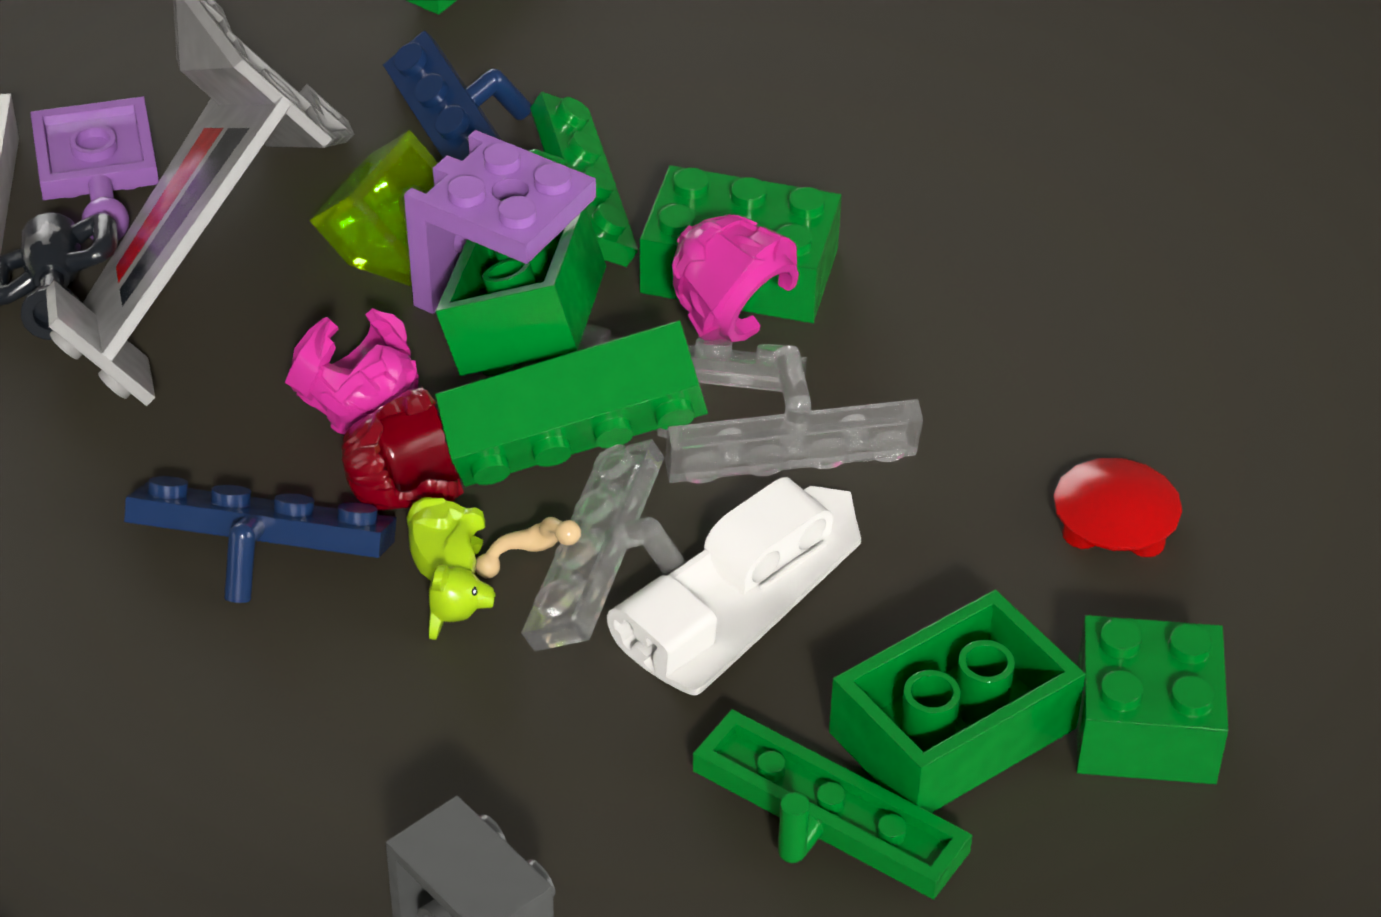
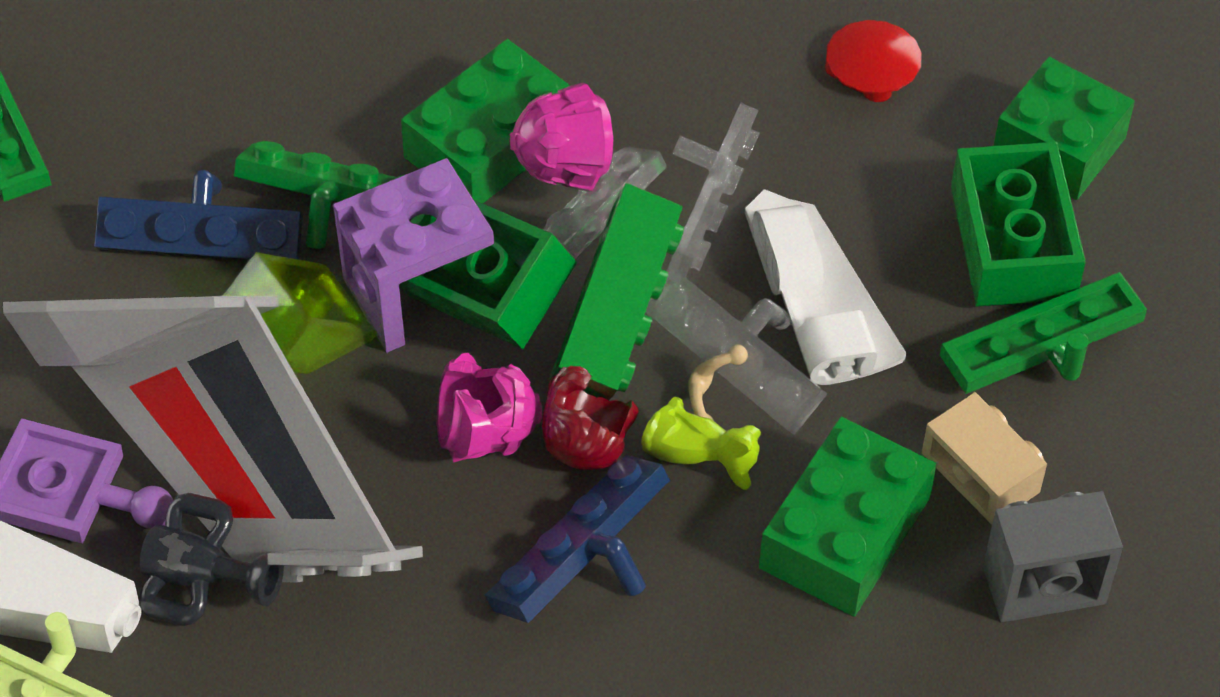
camera: 60 degrees left, 10 degrees up
none -> green brick [759,416,937,617]
none -> tan brick [922,392,1047,524]

